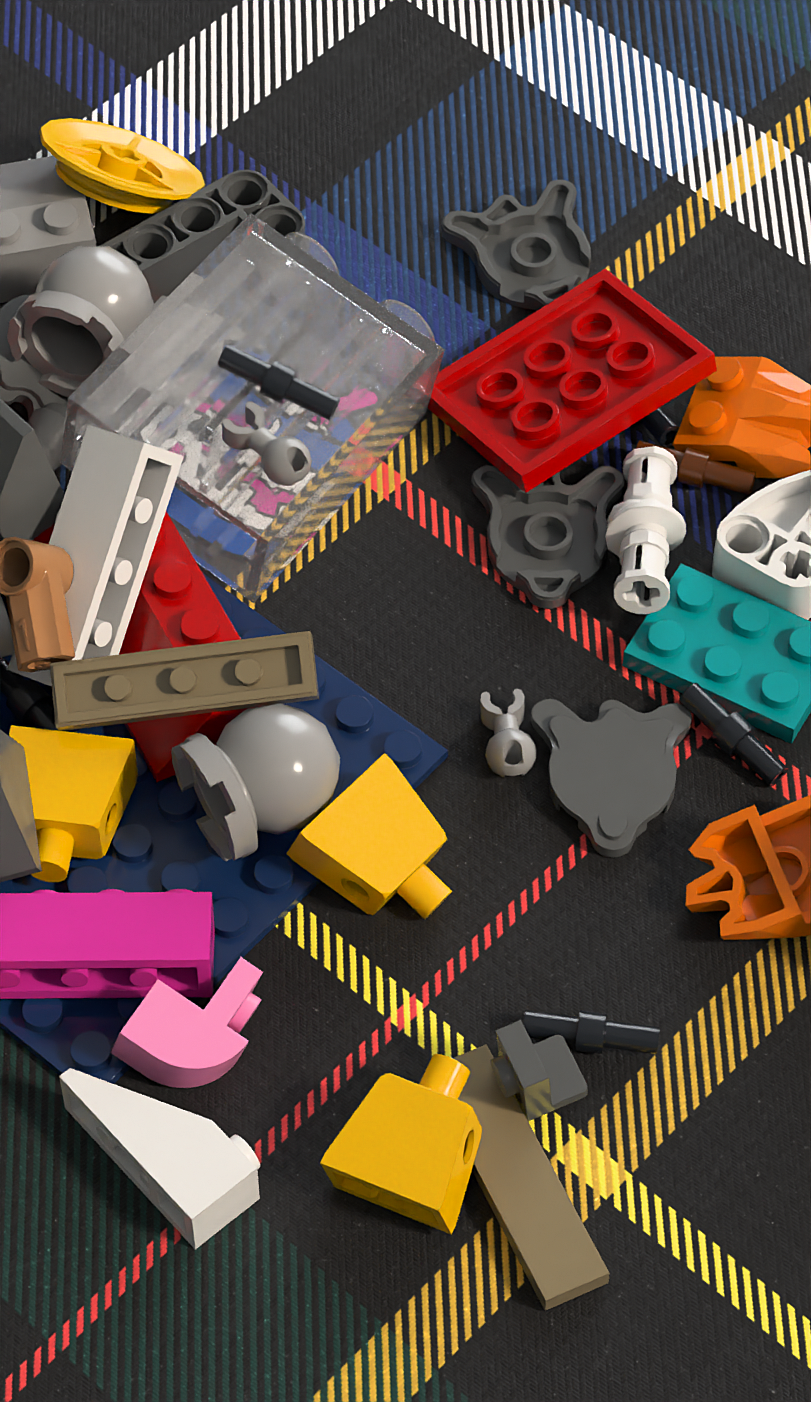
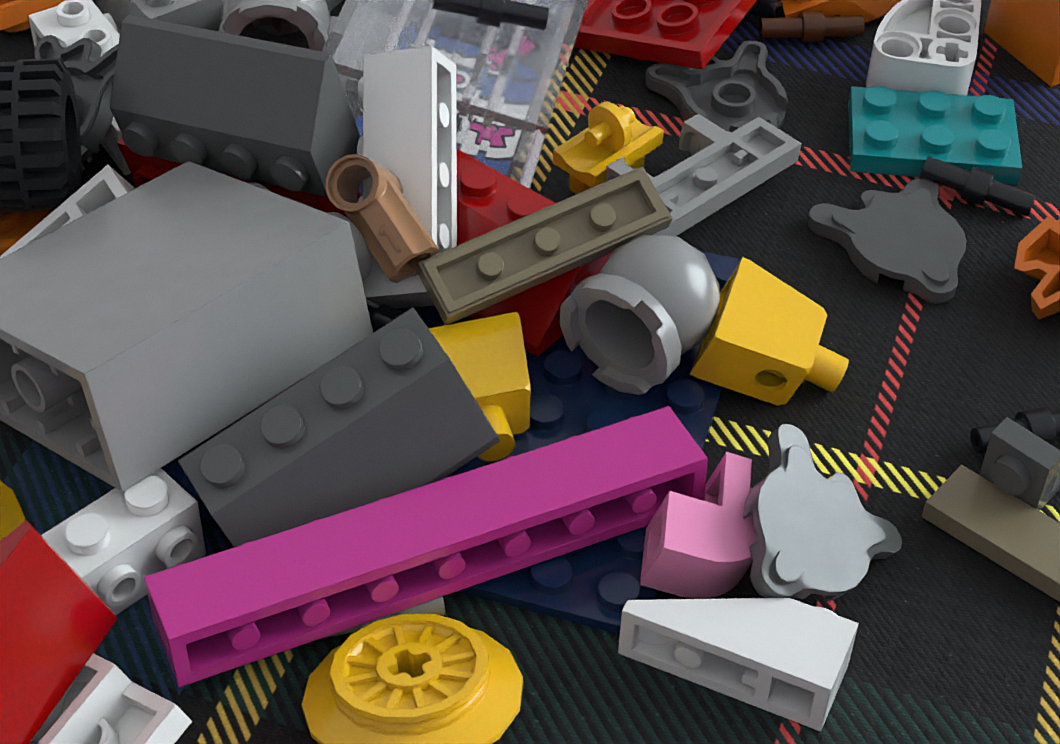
camera: 25 degrees left, 10 degrees down
light grey arm [222,401,312,486] -> none
yellow torso [320,1054,482,1235] -> none
light grey arm [480,689,536,777] -> none
white piece [605,446,686,614] -> none
none -> yellow hips [553,102,664,194]
none -> light grey hinge [605,114,802,236]
none -> tile [743,424,902,601]

